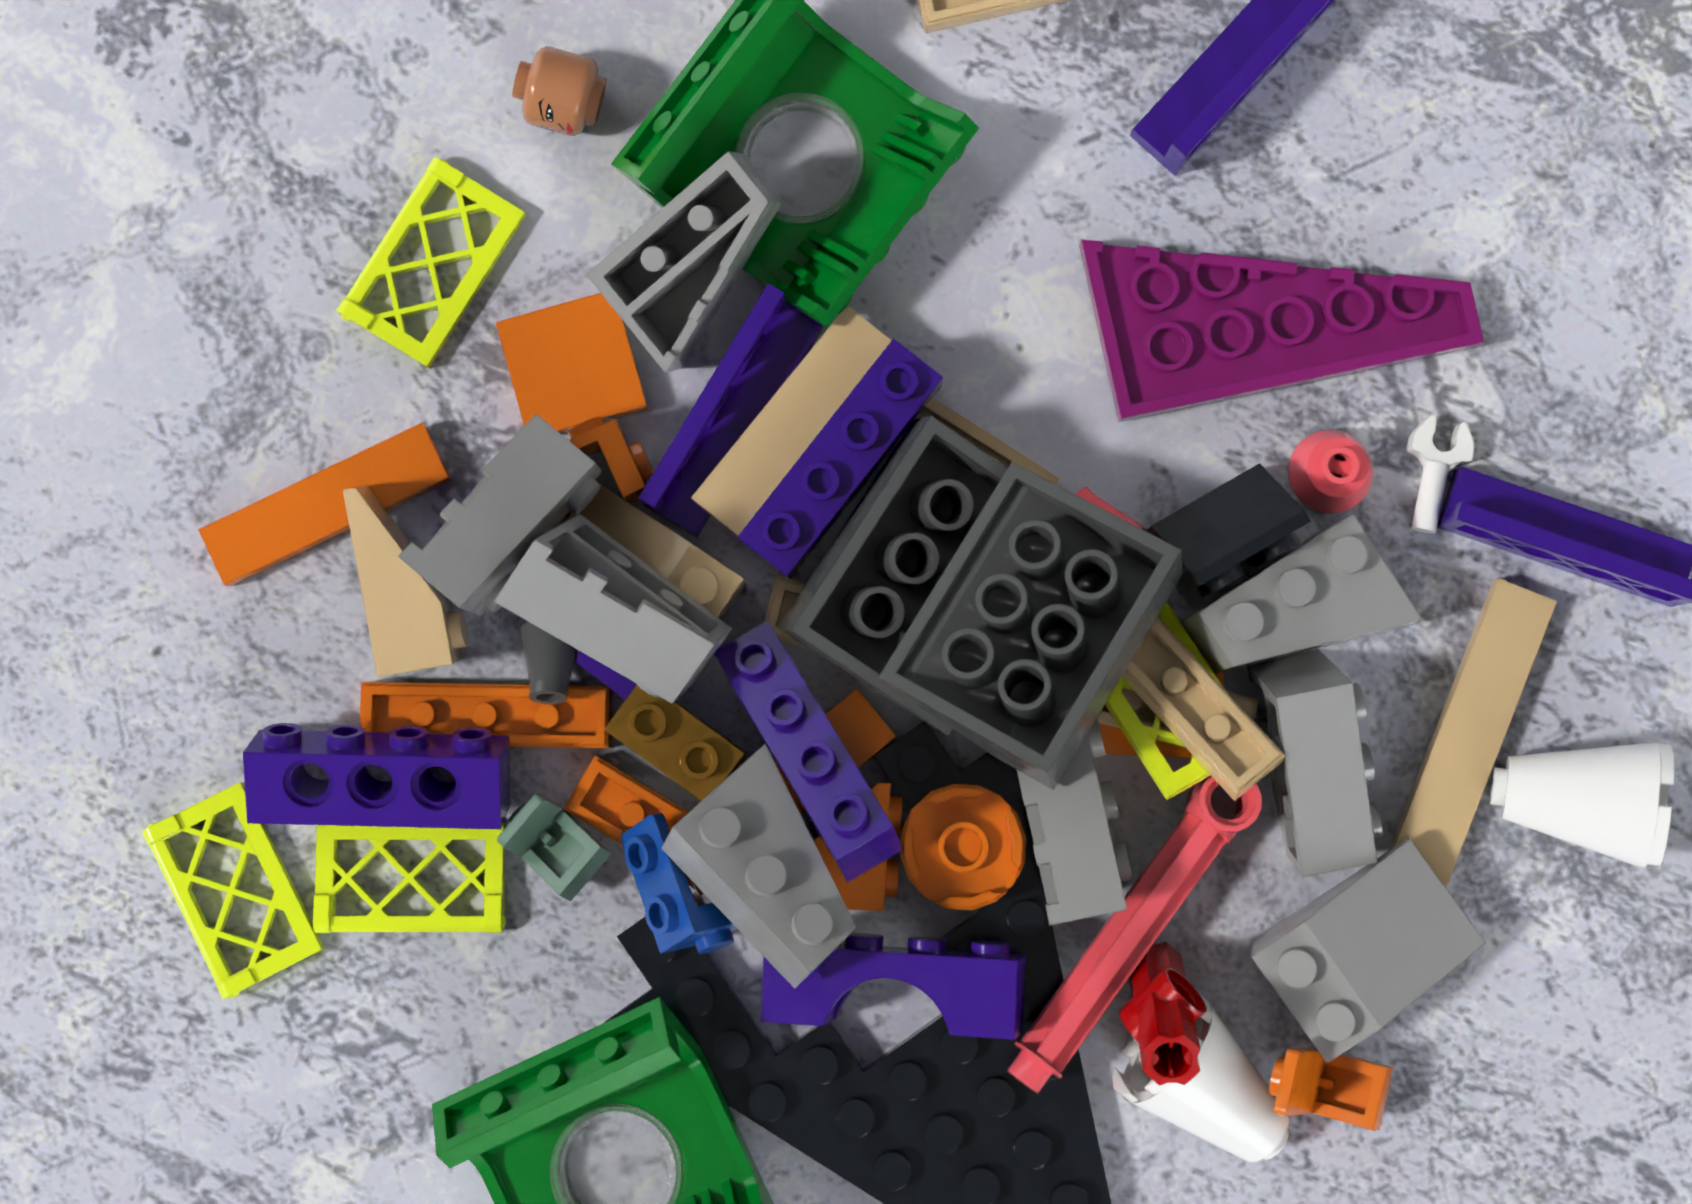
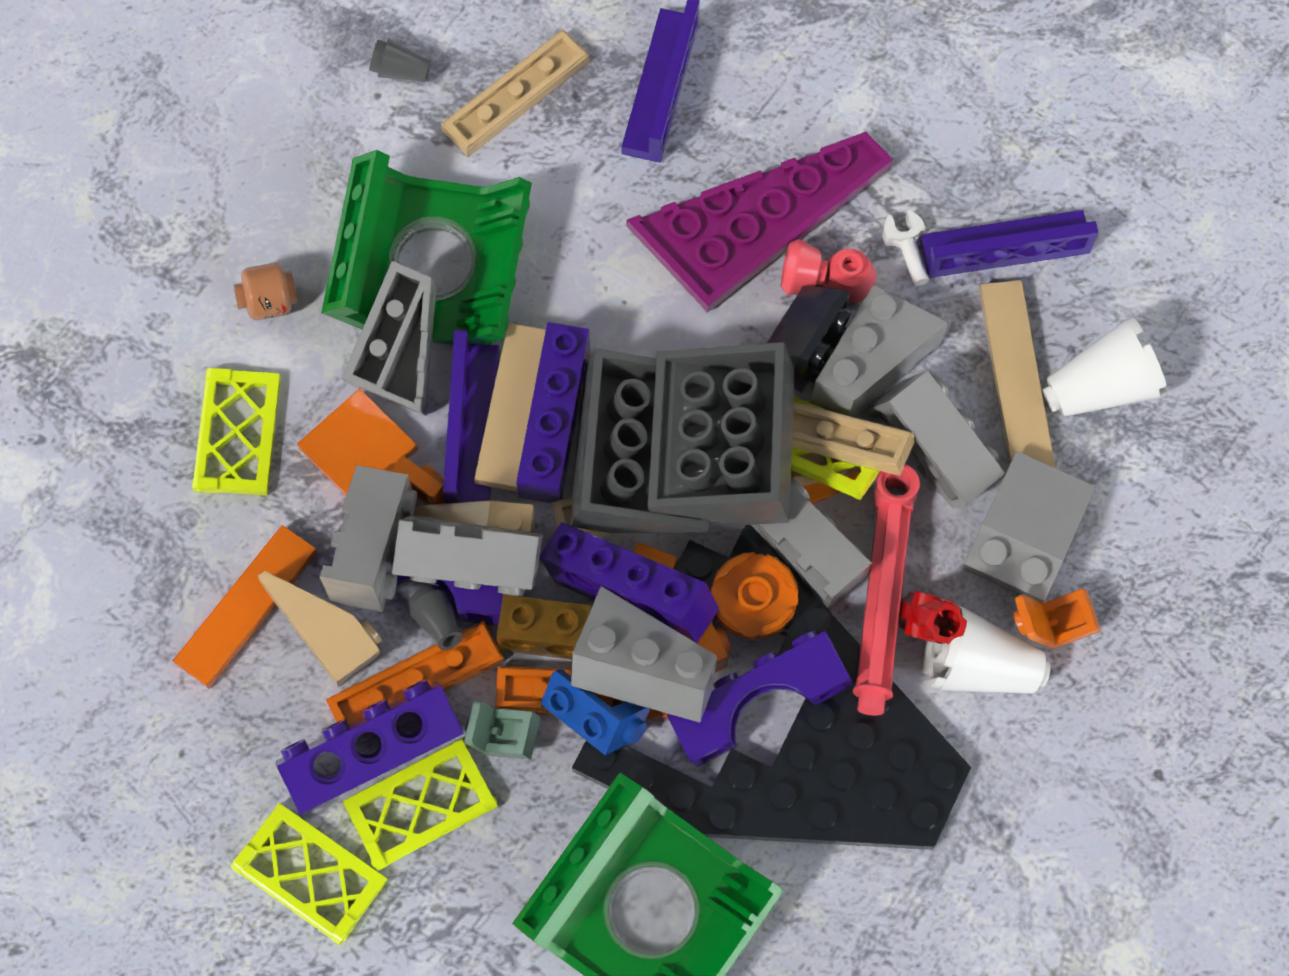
camera: 30 degrees left, 15 degrees down
none -> coral cone [780,239,828,296]

